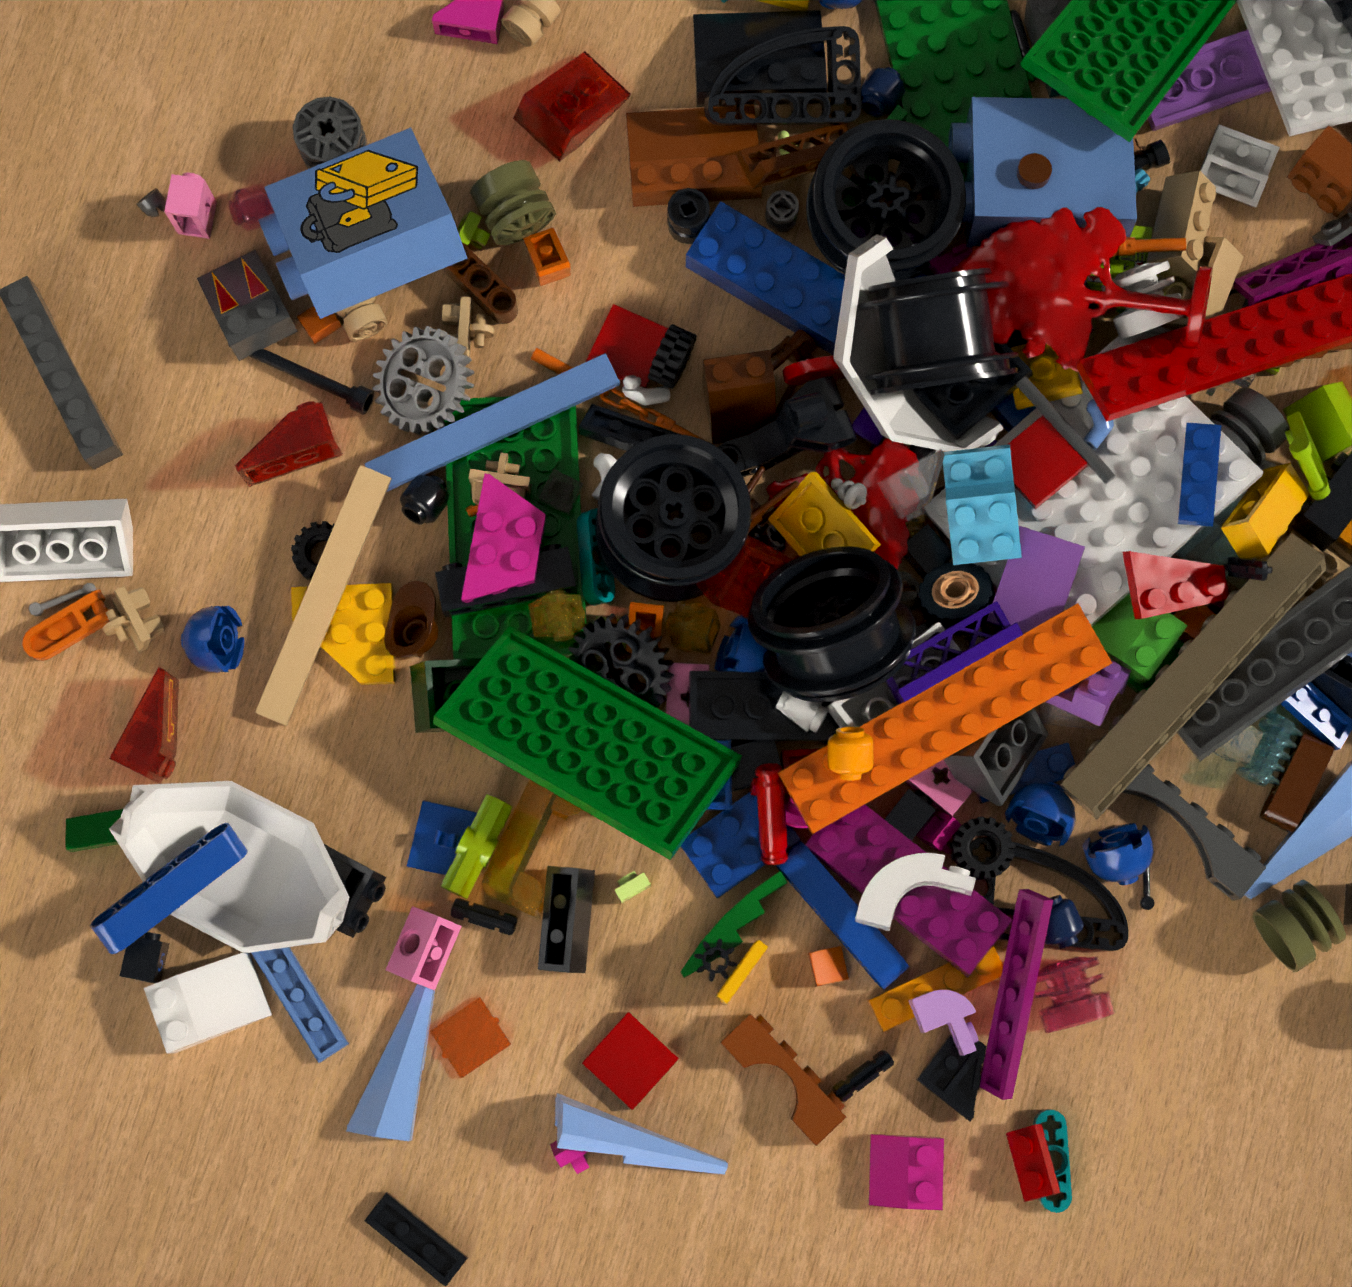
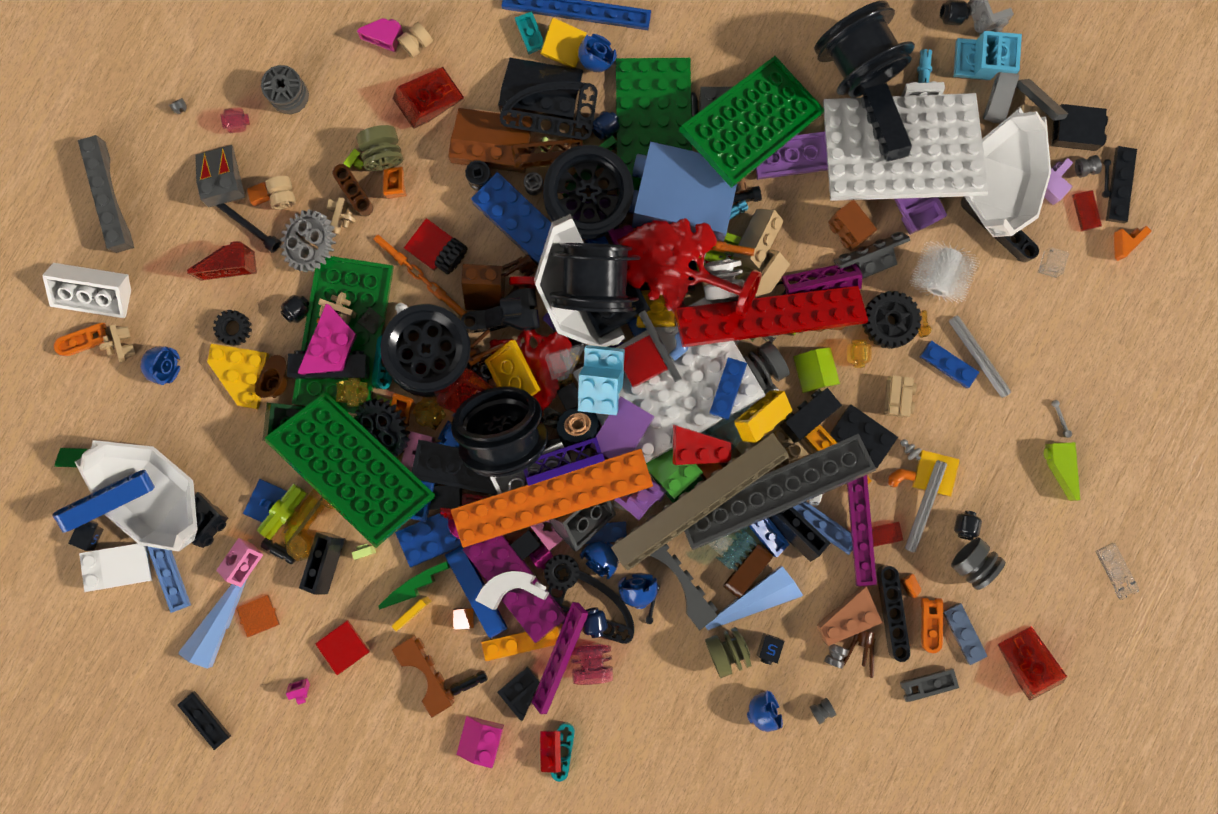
camera: 10 degrees right, 5 degrees up
light grey hinge [29,583,96,616] -> none
clear red slope [109,667,179,784] -> none
bright pink brick [164,172,217,239] -> none
tan tile [255,465,392,726] -> none
medium blue brick [258,128,467,319] -> none
medium blue tile [364,353,620,492] -> none
light blue wedge [555,1093,728,1175] -> none
black tile [579,404,681,451] -> none
white arm [622,375,670,406] -> none
black gear [694,939,737,982] -> none
red axle [755,763,788,865] -> none
white cone [775,691,829,733] -> none
light orange head [828,727,874,781] -> none
light grey hair [831,478,867,510] -> none
lavender brick [908,990,979,1056] -> none
reddish brown tile [1017,153,1052,189] -> none
white slope [1200,124,1280,208] -> none
black axle [1223,557,1273,581] -> none
lime plate [1285,411,1330,500] -> none

